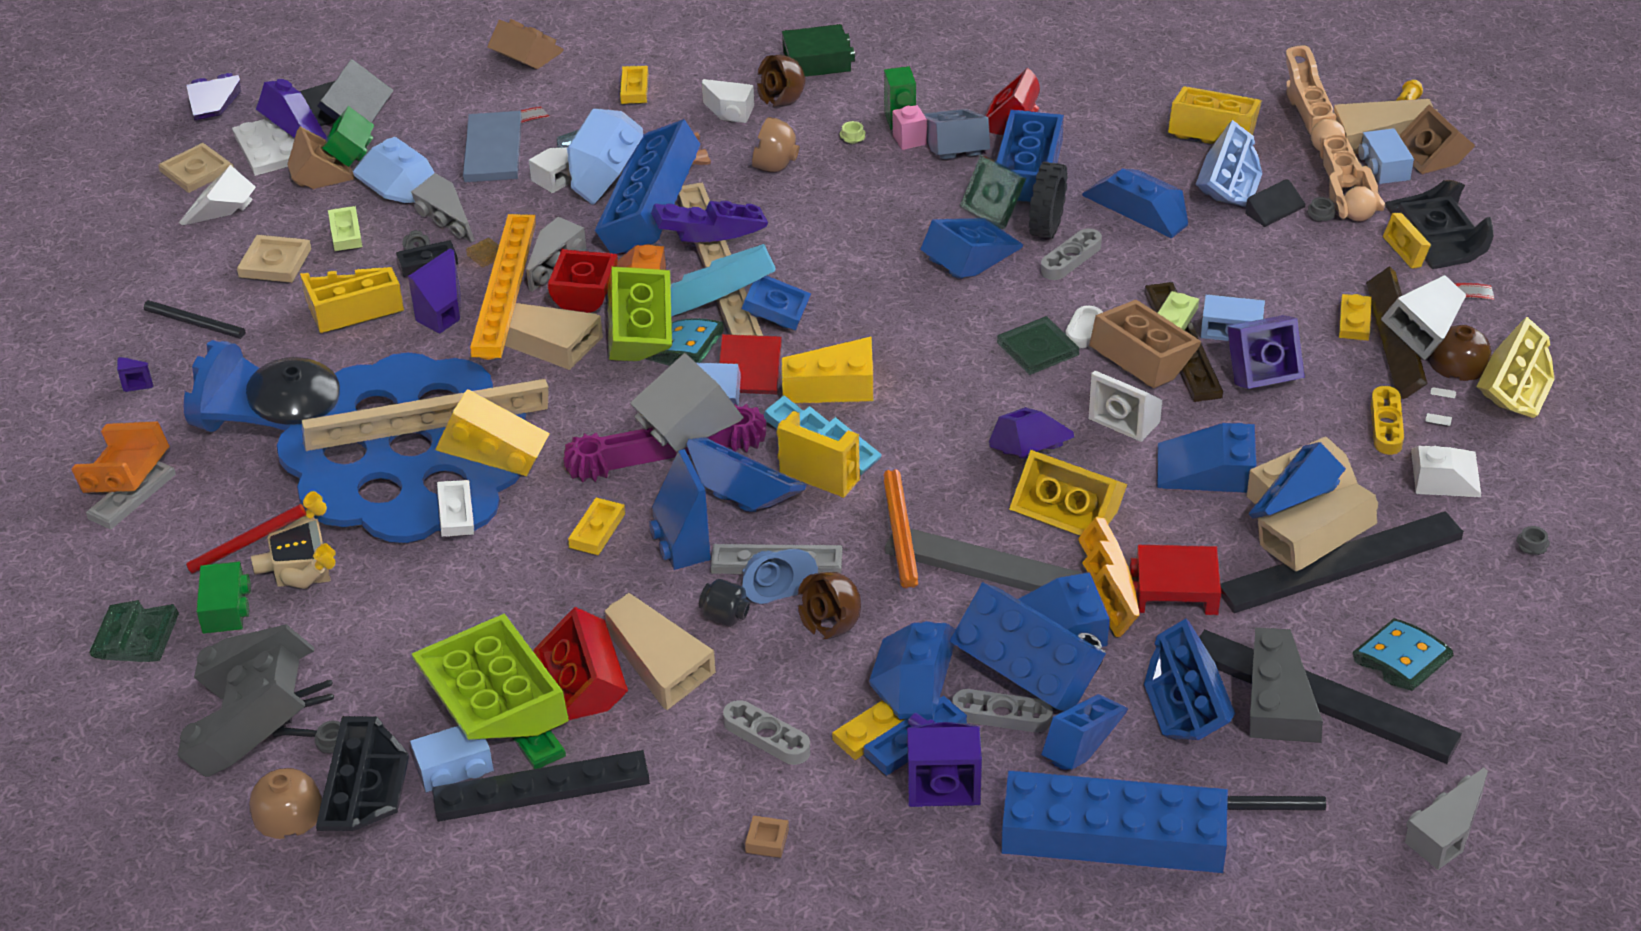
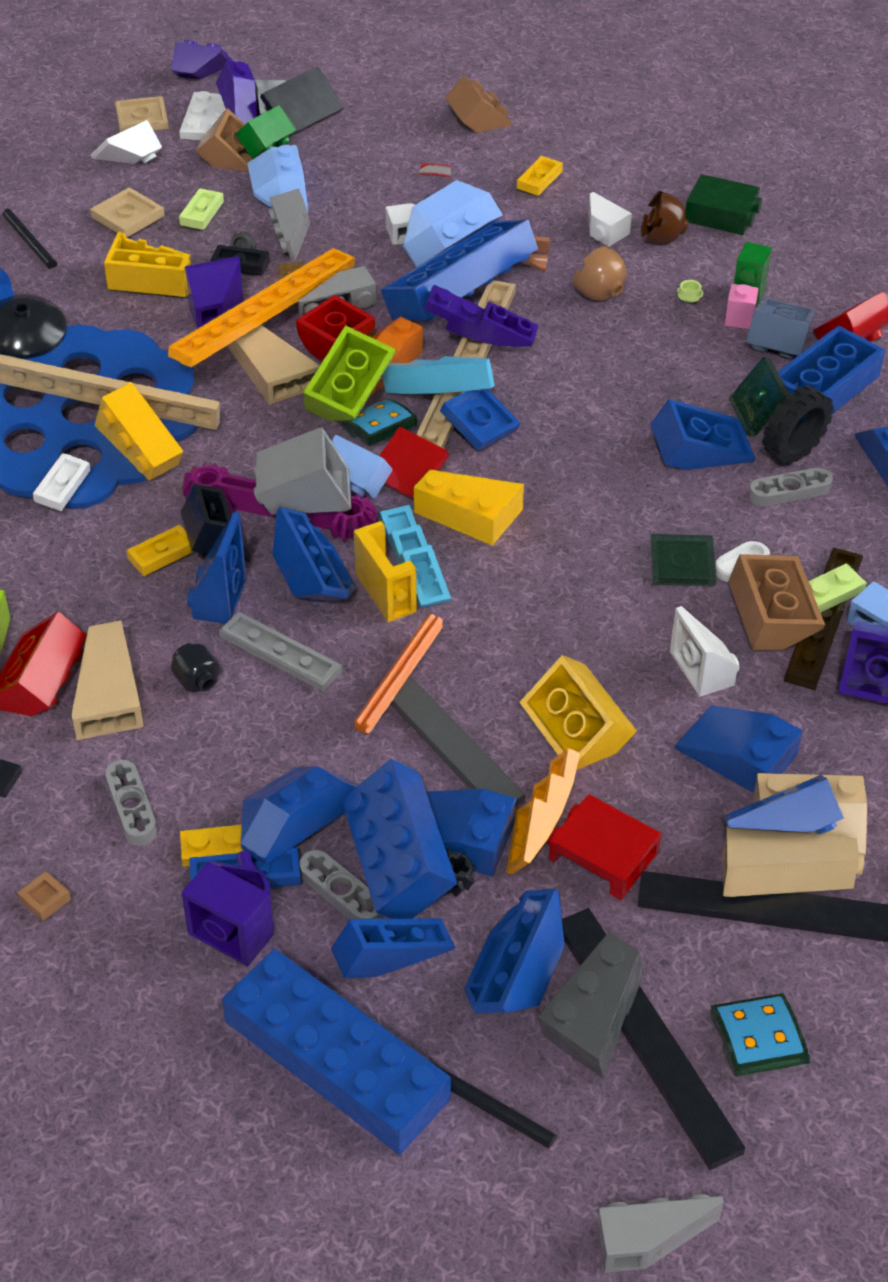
camera: 30 degrees right, 5 degrees up
sand blue tile [463,111,522,182] -> none
medium blue piece [742,549,818,604] -> none
reddish brown cylinder [798,572,861,639] -> none
dark purple slope [989,407,1074,459] -> none
none -> black slope [181,484,251,562]

